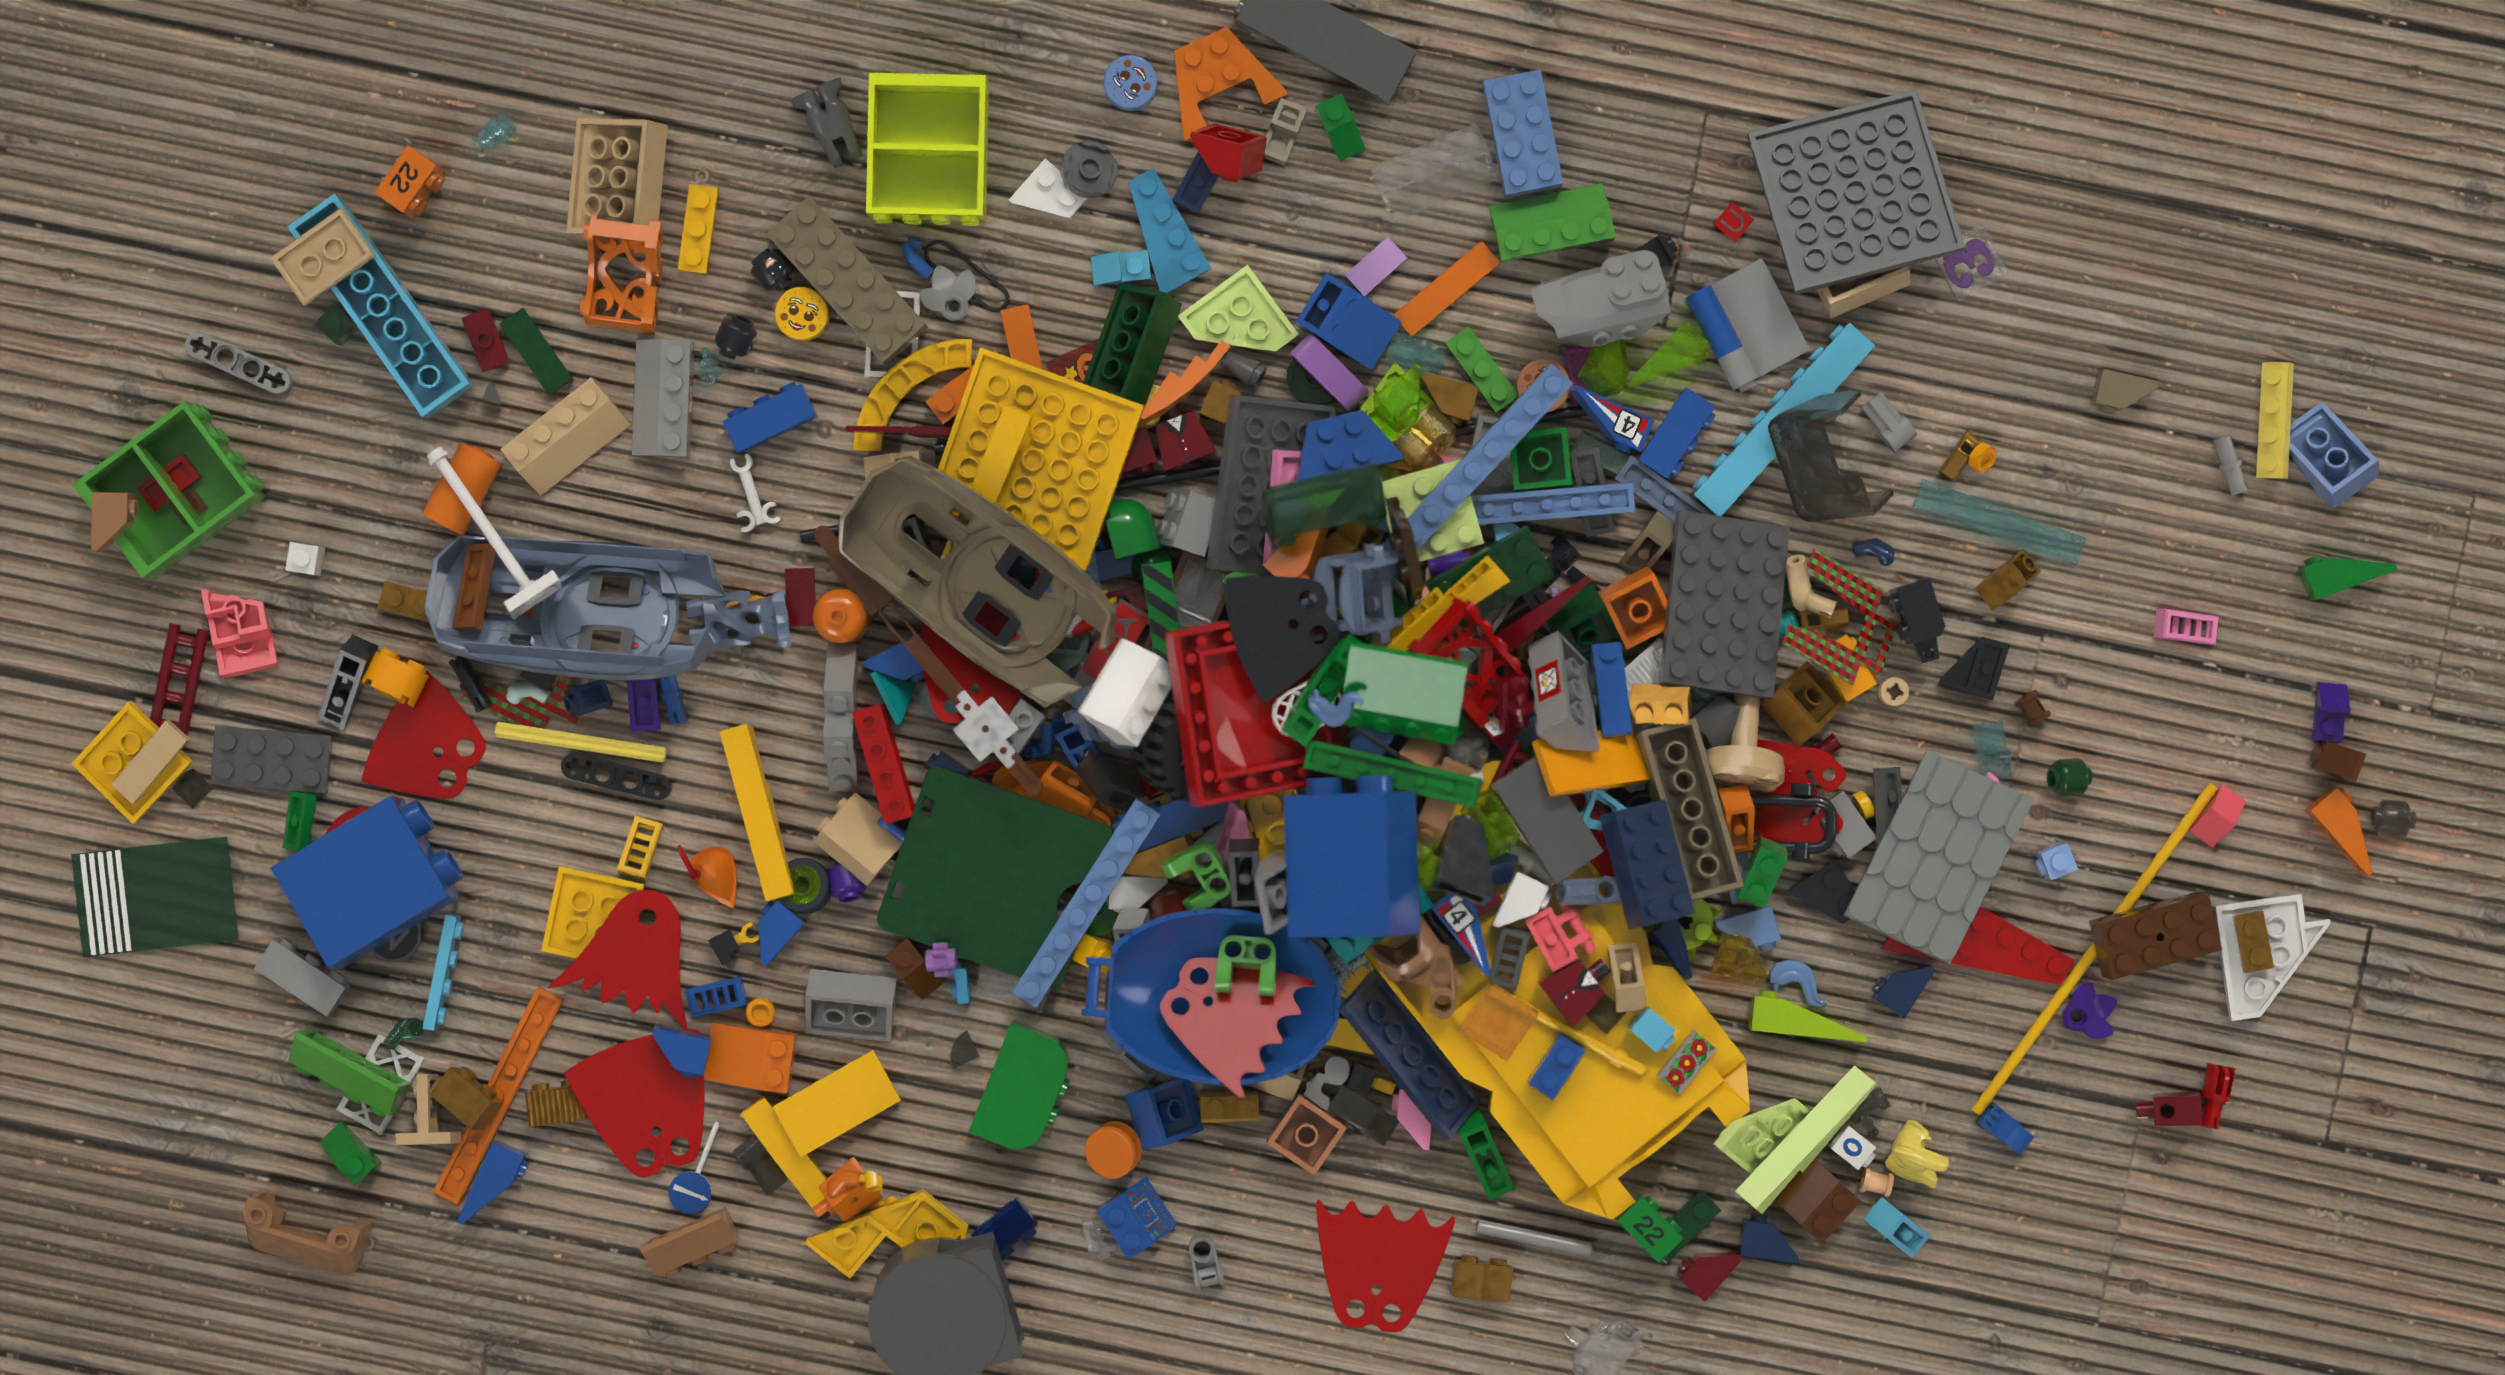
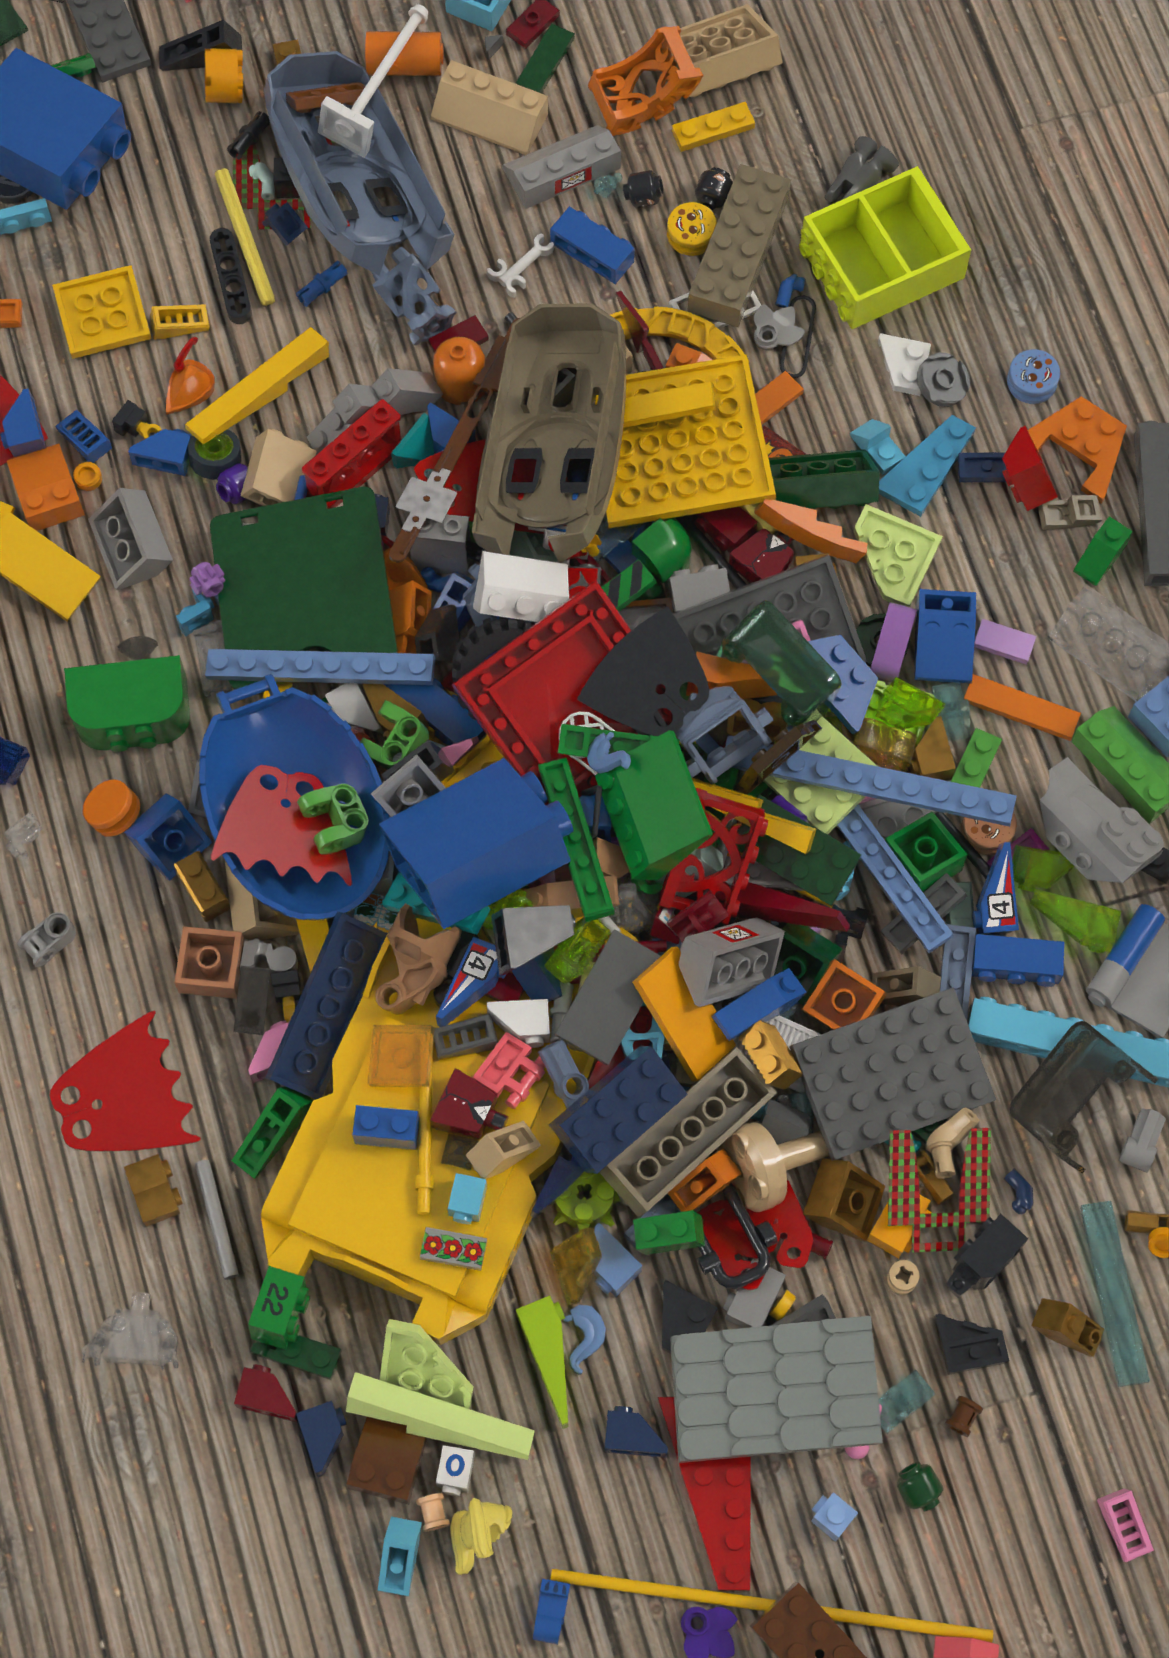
camera: 65 degrees right, 20 degrees down
red piece [361,671,486,798] -> none
red piece [547,890,687,1030] -> none
dark purple plate [626,678,661,732] -> none
reddish brown slope [884,938,945,1000] -> none
blue slope [1097,1176,1177,1260] -> none
dark grey cone [1222,351,1267,388] -> none
clear smoke piece [1850,1087,1891,1138] -> none

